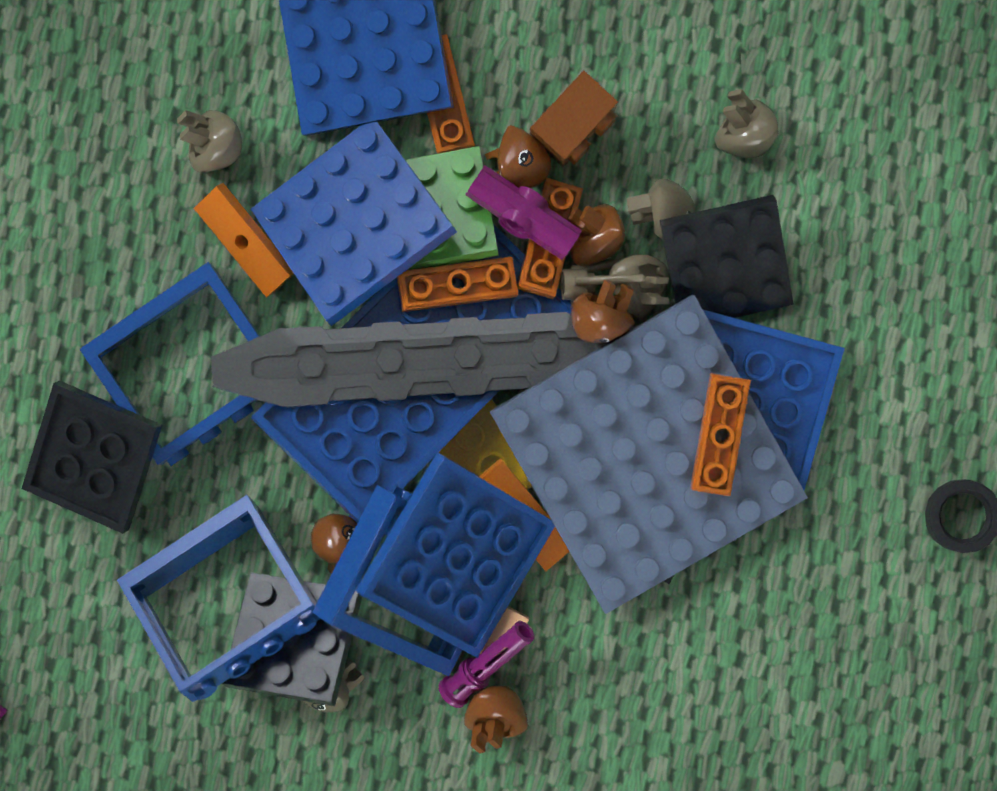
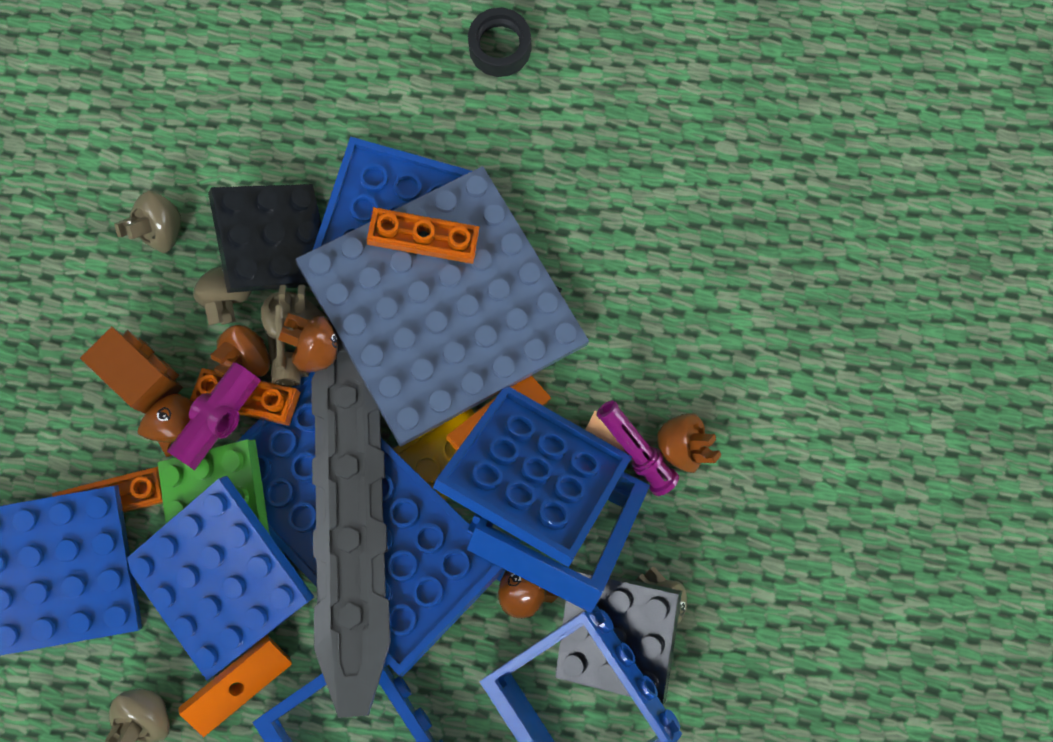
camera: 85 degrees left, 10 degrees down
orange tile [397,257,518,312] -> none

